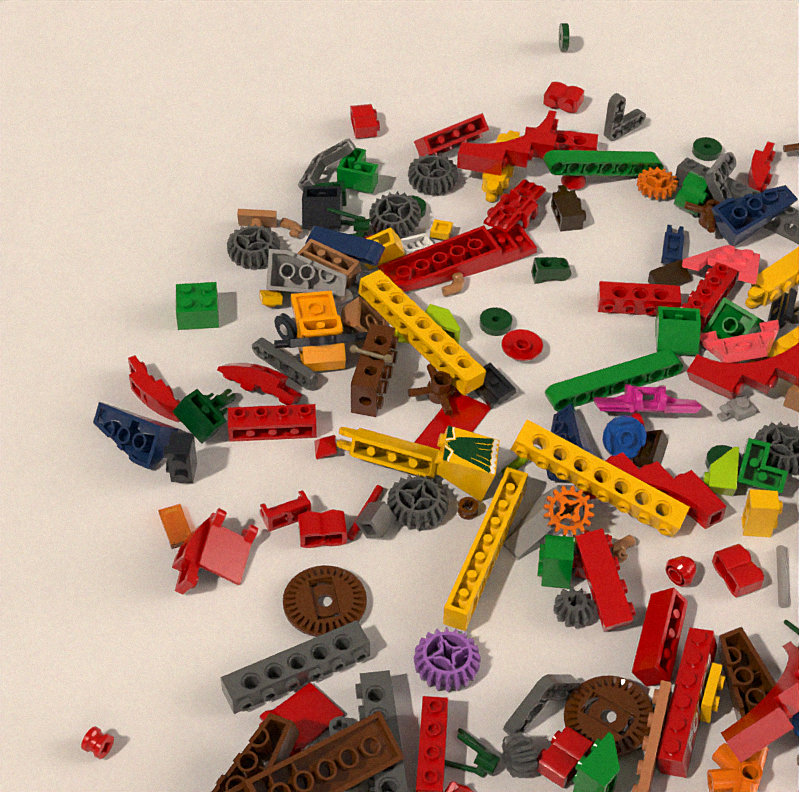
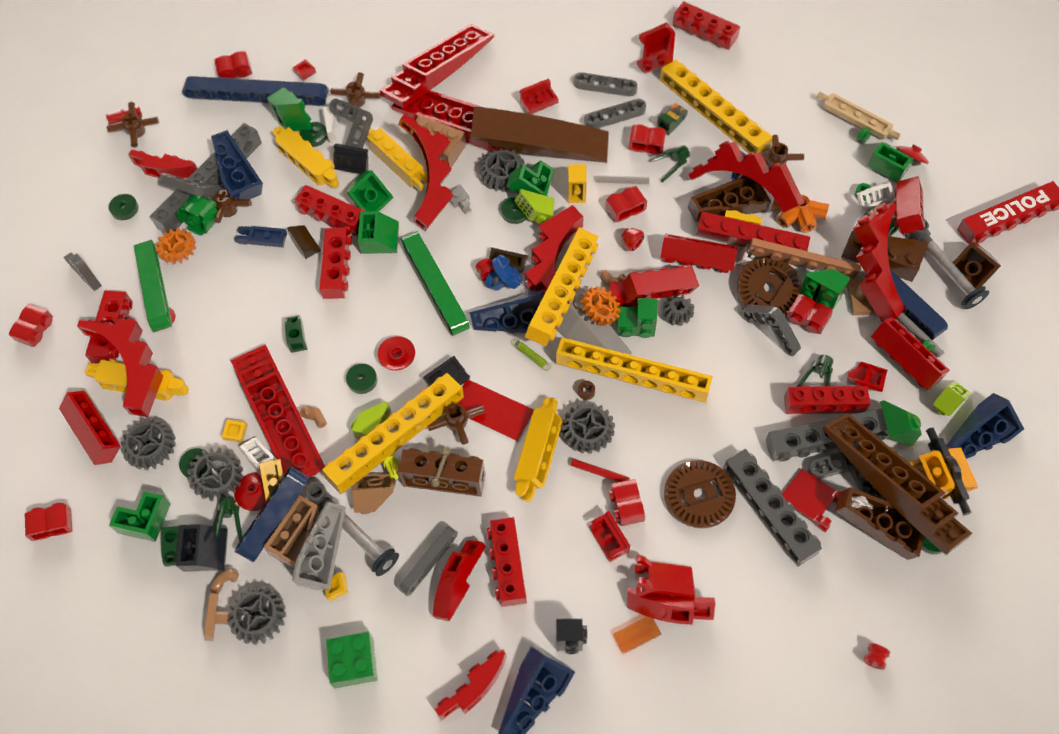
camera: 90 degrees left, 15 degrees up
dark green brick [172,389,236,444] -> none
light orange piece [274,291,368,372] -> none
dark grey beam [298,138,356,191] -> none
red slope [314,435,337,459] -> none
dark grey brick [355,501,396,538] -> none
medium lavender gear [414,627,481,693] -> none
yellow slope [434,426,500,501] -> none
red piece [483,179,546,233] -> none
dark grey gear [502,732,538,778] -> none
dark brown hinge [551,185,586,232] -> none
dark pink piece [593,384,702,413] -> none
coral wing [682,245,760,284] -> none
coral wing [699,320,780,363] -> none

